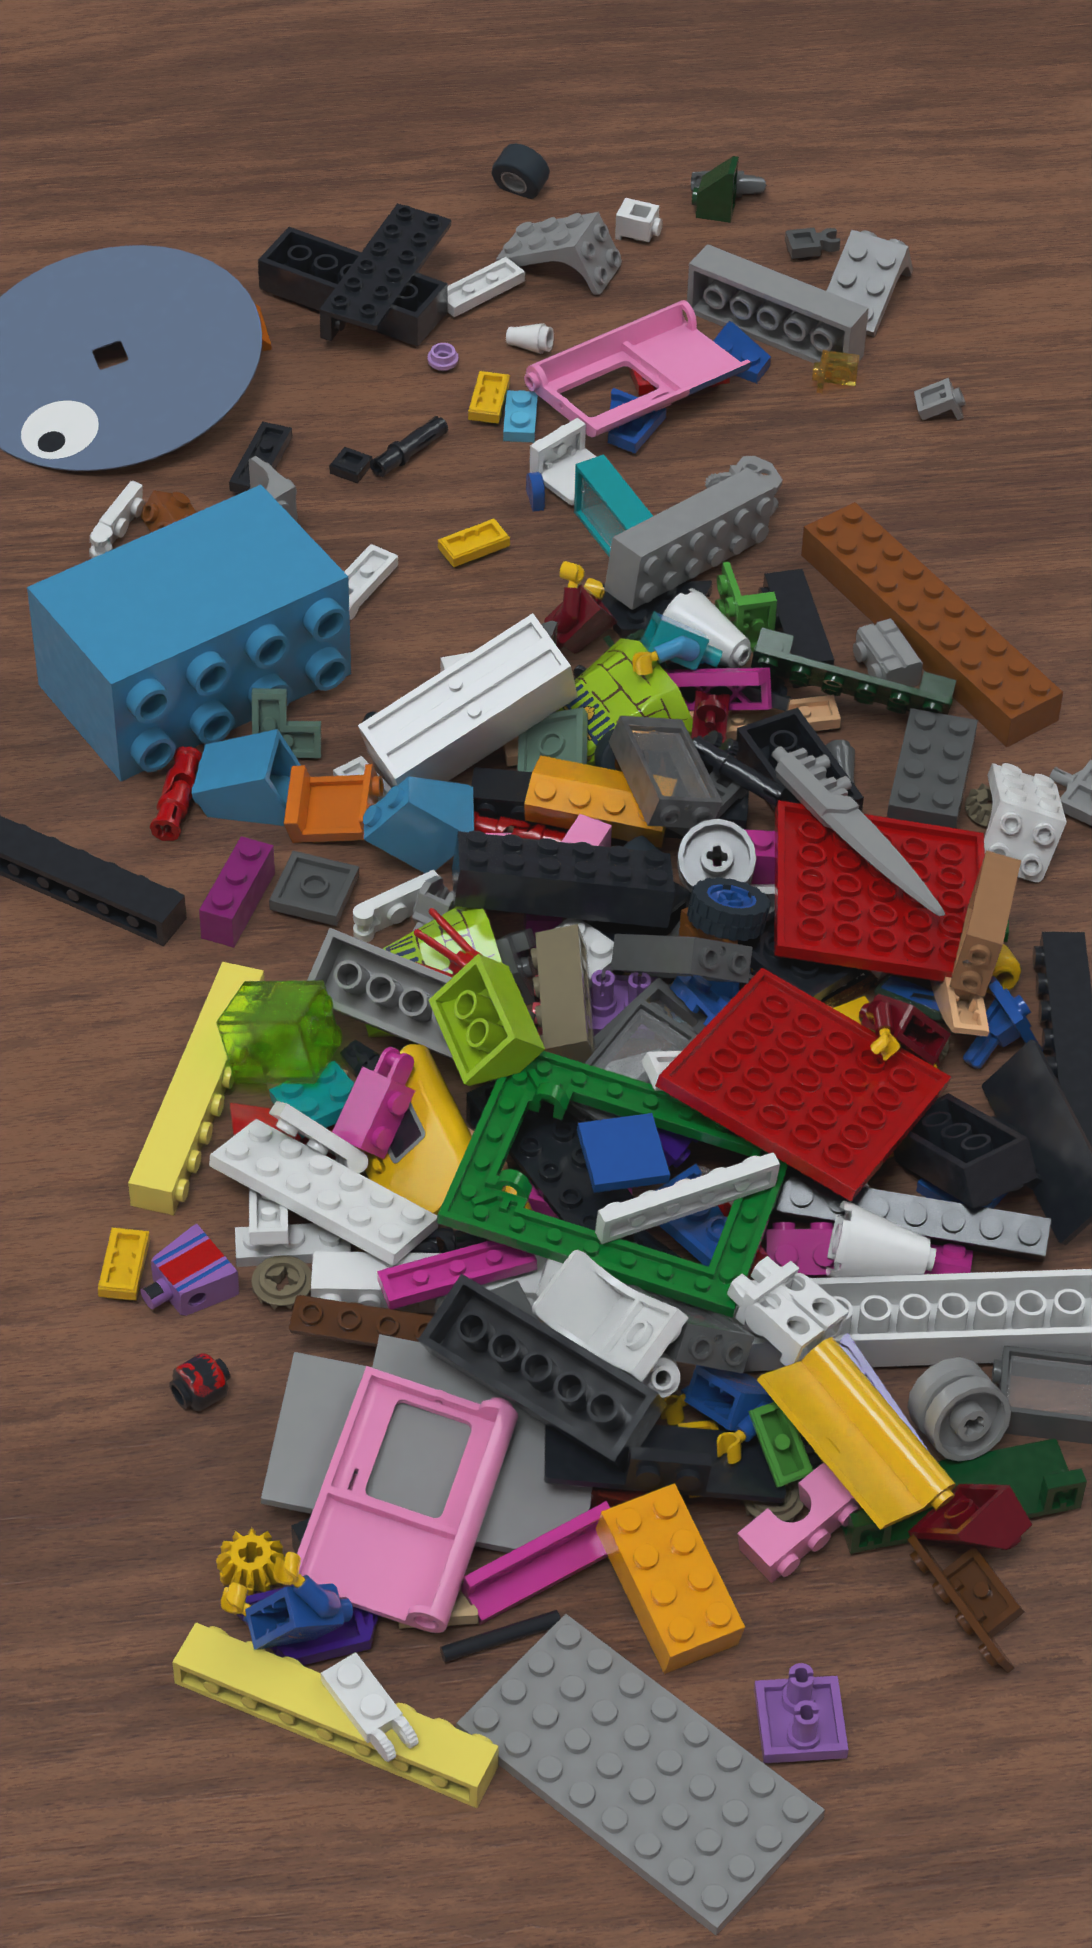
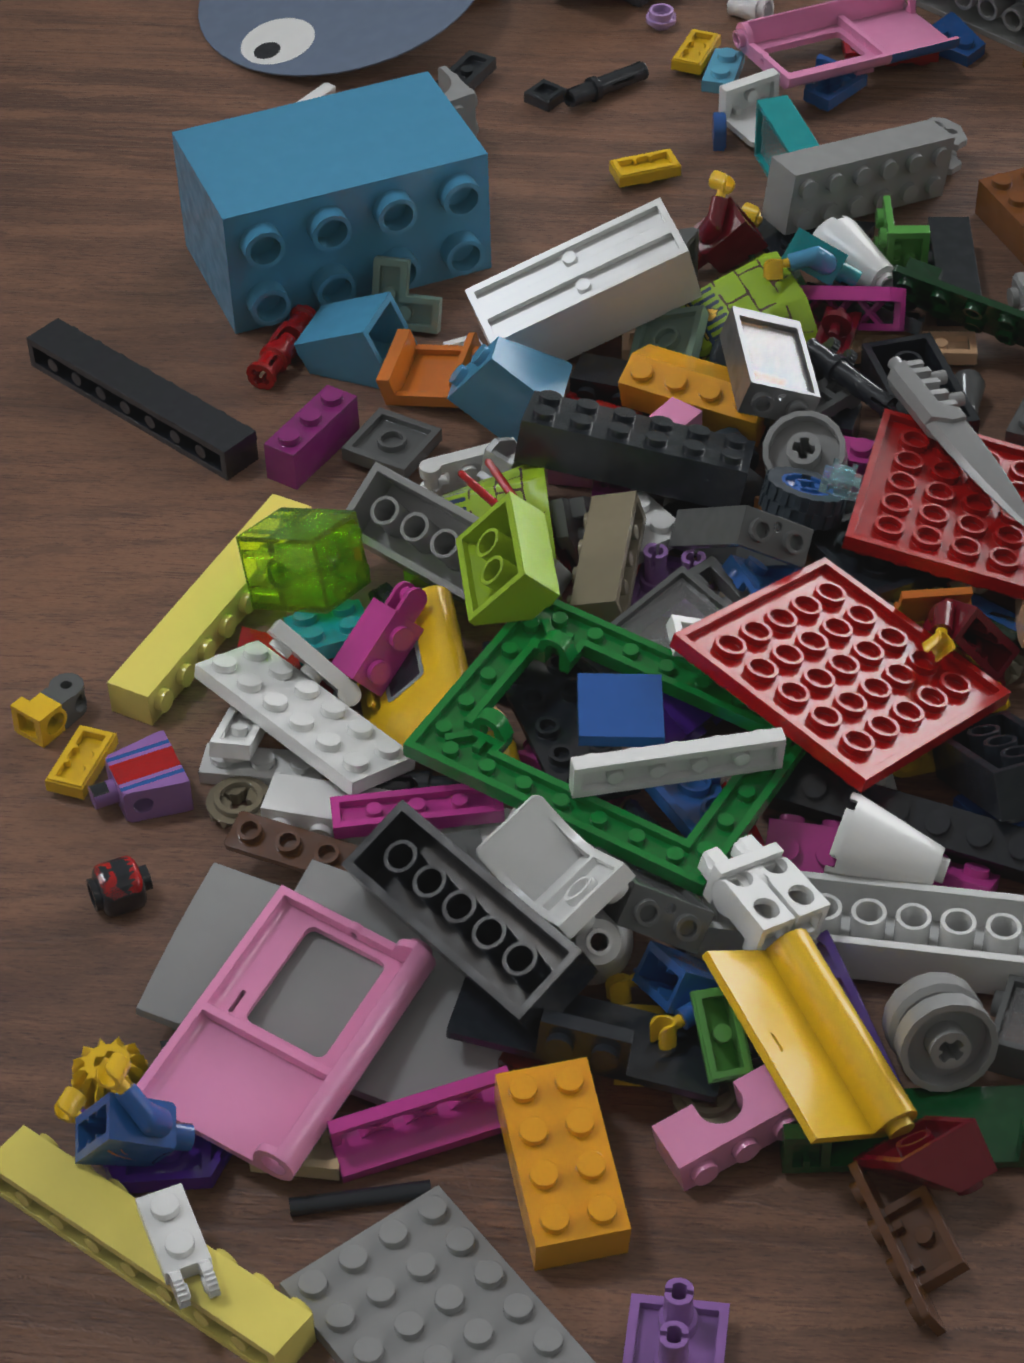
camera: 15 degrees right, 5 degrees down
white plate [345,544,398,620] -> none
none -> yellow leg [10,673,87,748]
none -> clear light blue plate [818,458,863,502]
none -> orange piece [893,586,973,621]

